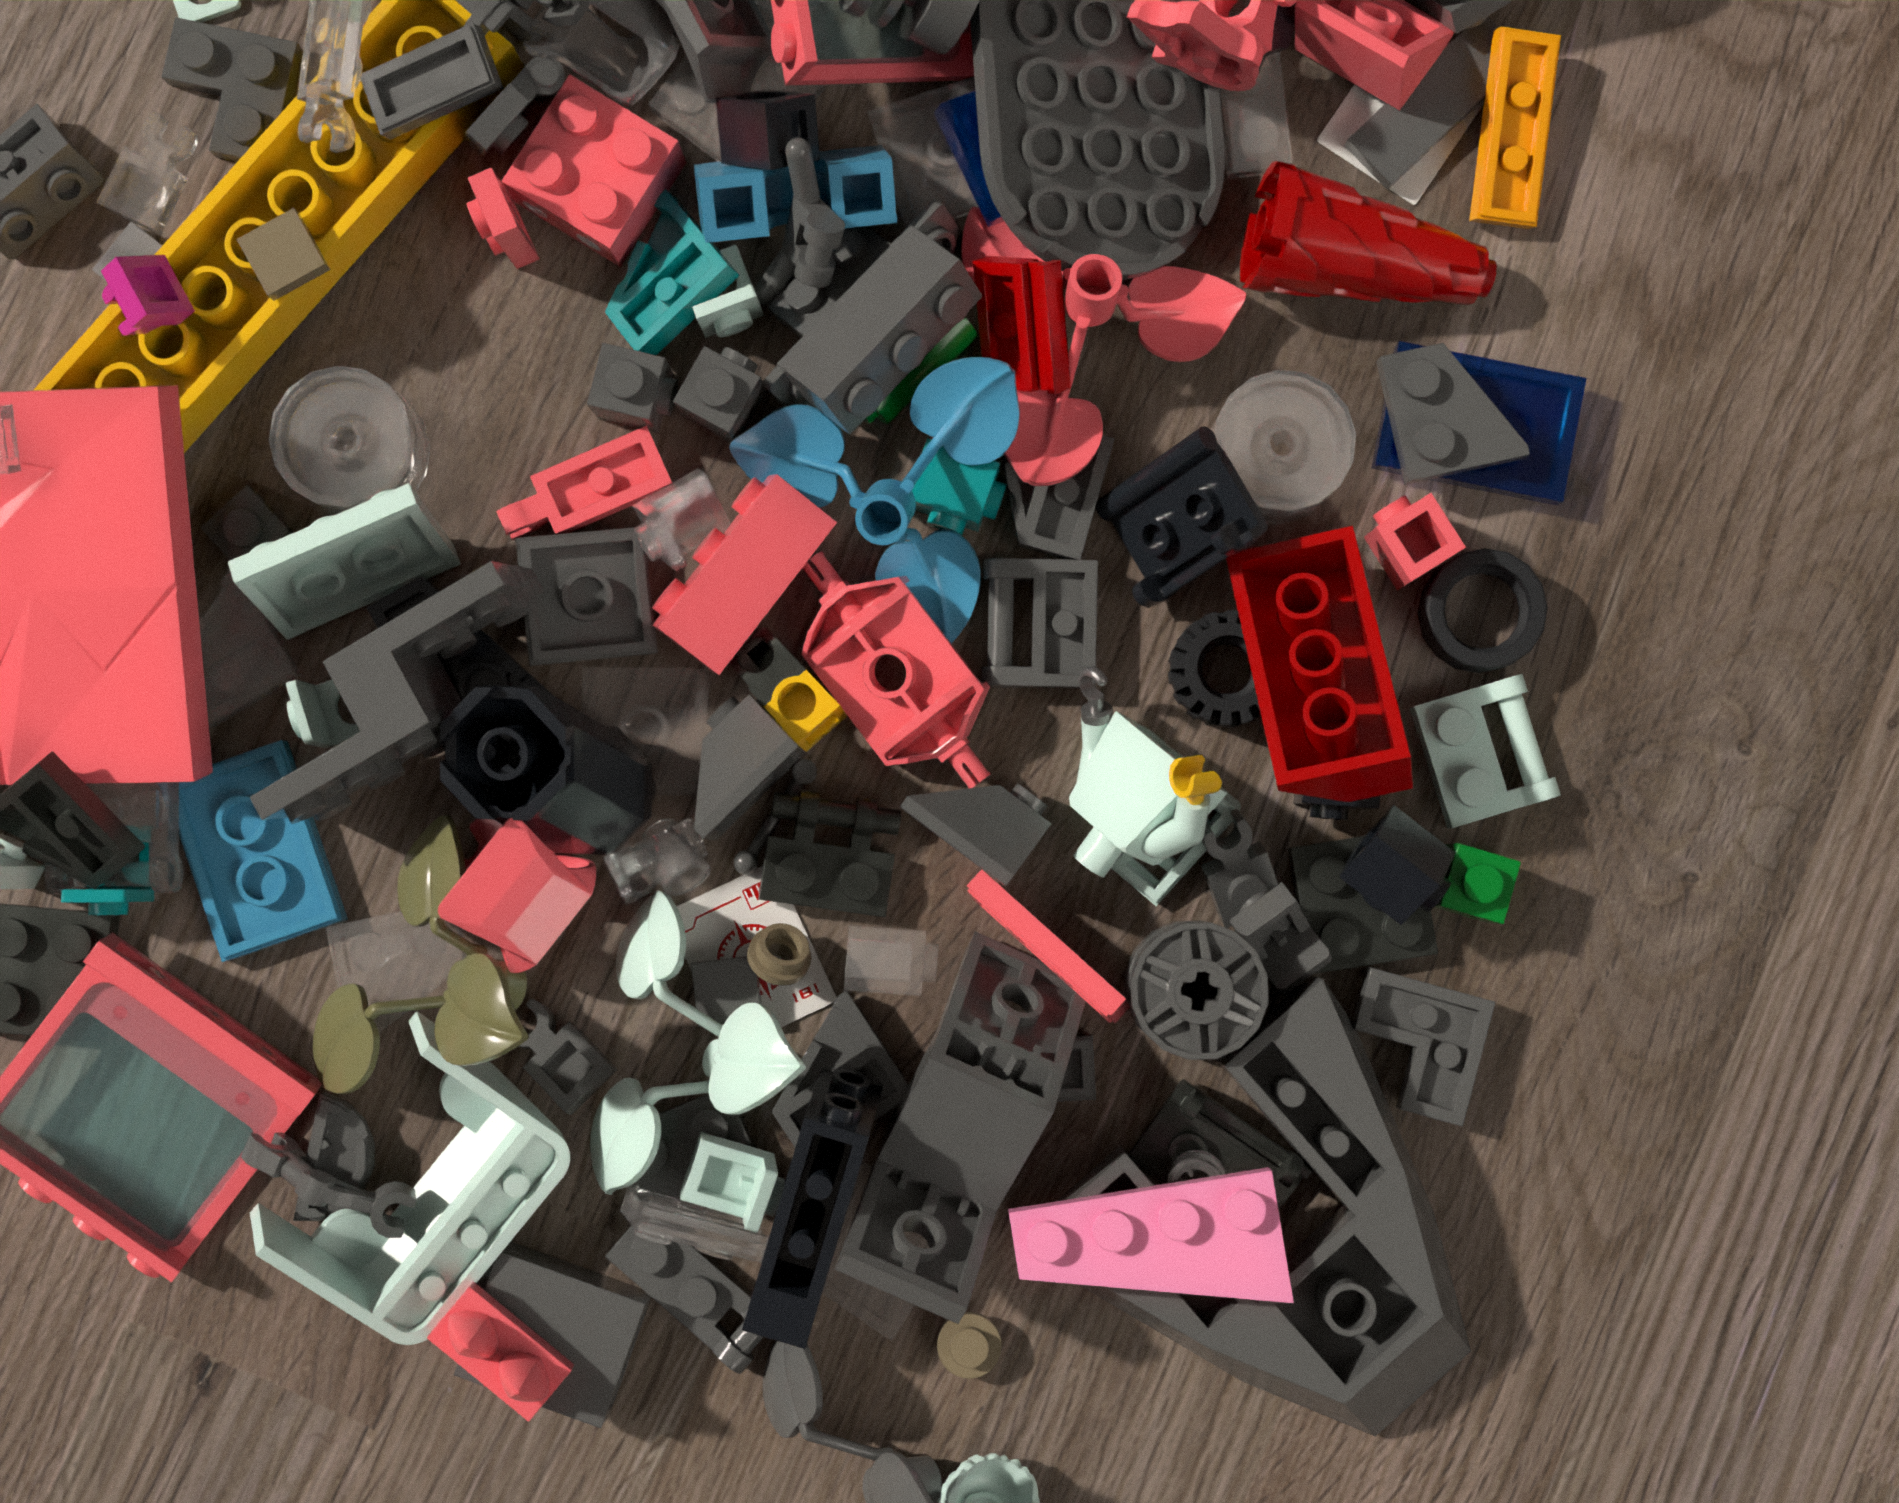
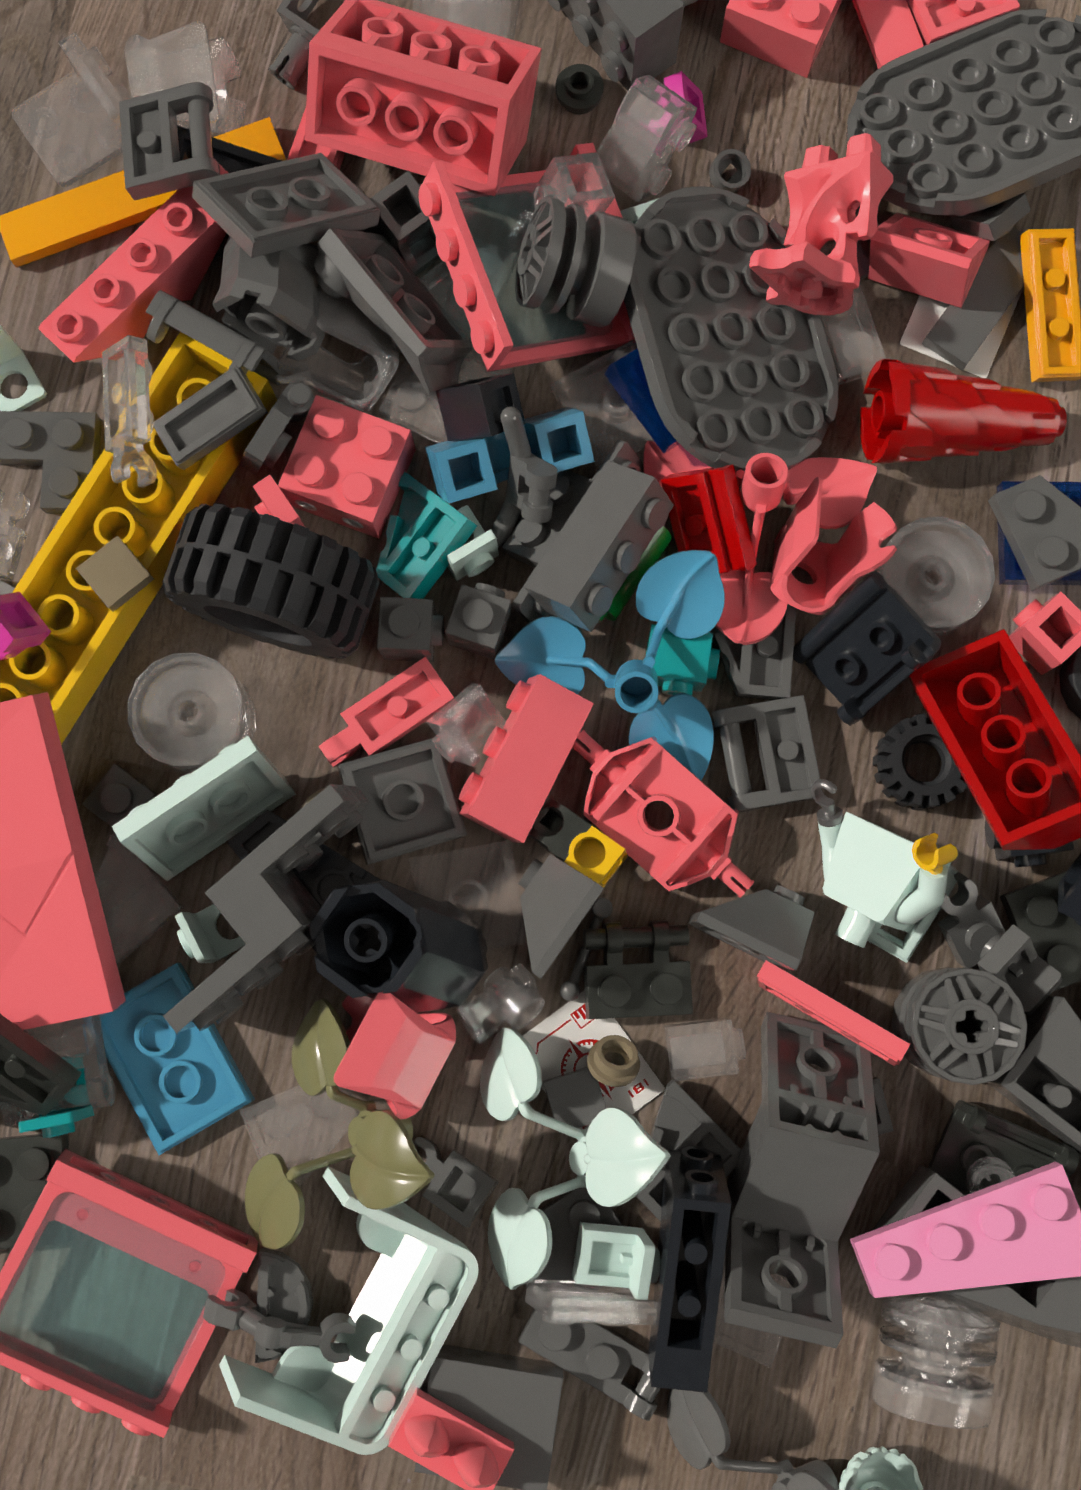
camera: 15 degrees left, 5 degrees down
dark tan plate [937,1312,1002,1379] -> none
none -> black tyre [162,504,379,659]
none -> coral piece [770,477,897,615]
none -> clear wheel [871,1297,1001,1429]

